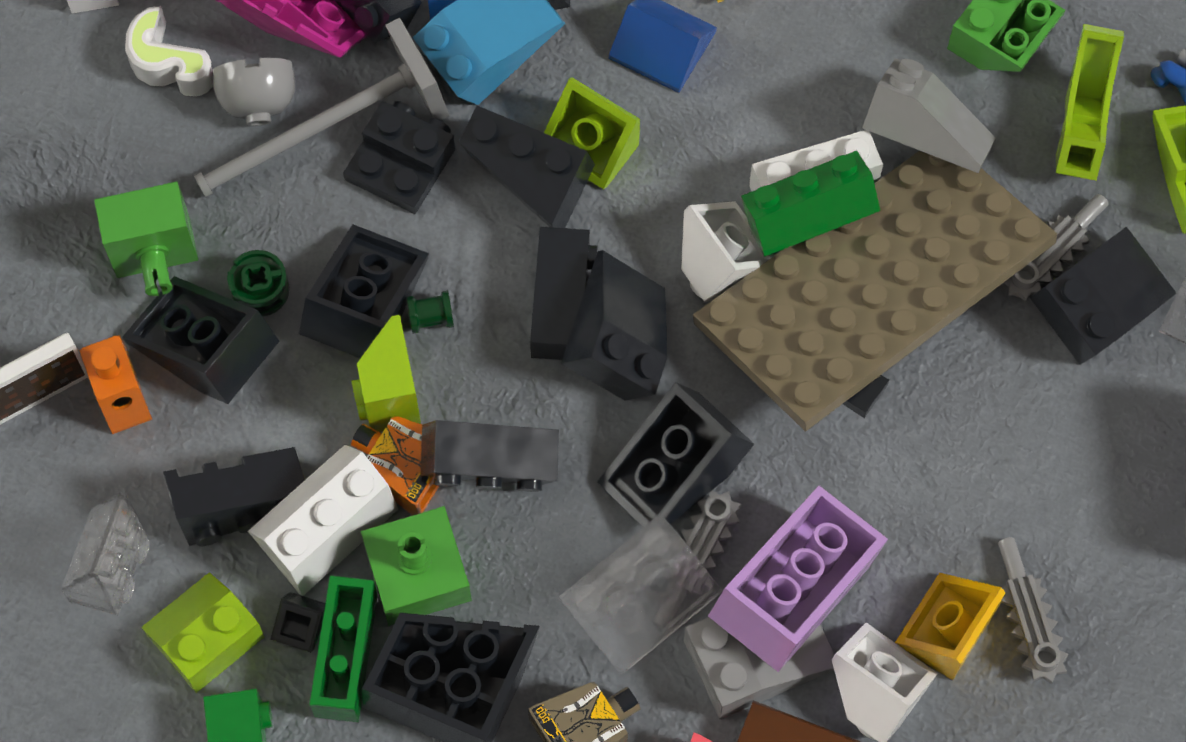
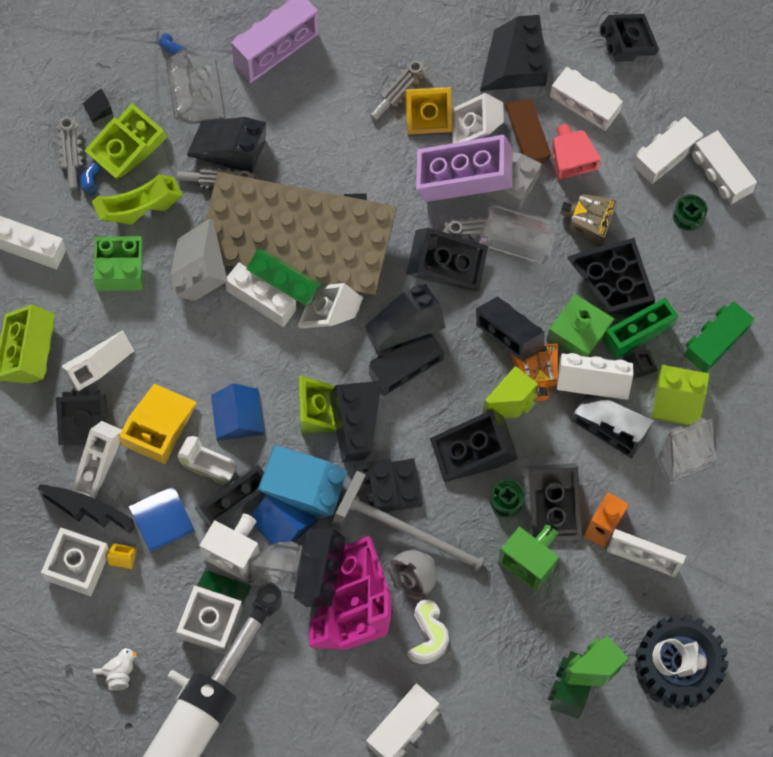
camera: 130 degrees left, 0 degrees up
dark green bush [407,290,454,334] -> none

